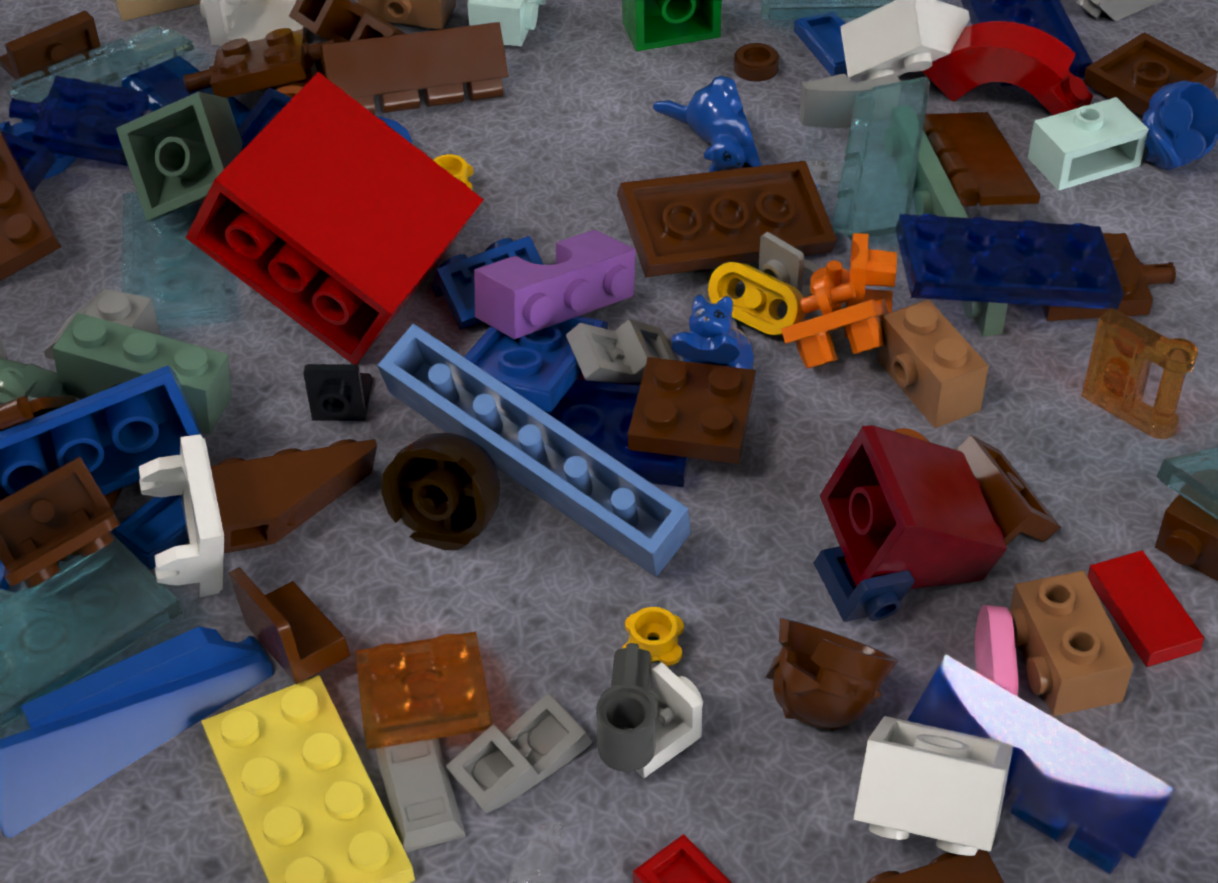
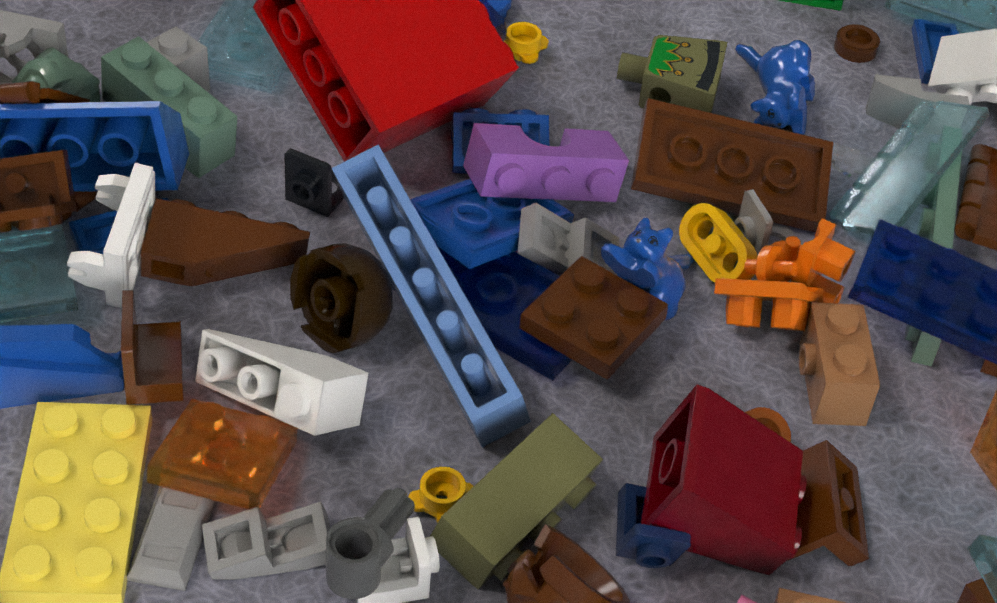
camera: 20 degrees right, 0 degrees up
none -> white slope [195,329,369,436]
none -> olive brick [430,413,603,590]
none -> olive torso [617,35,728,113]

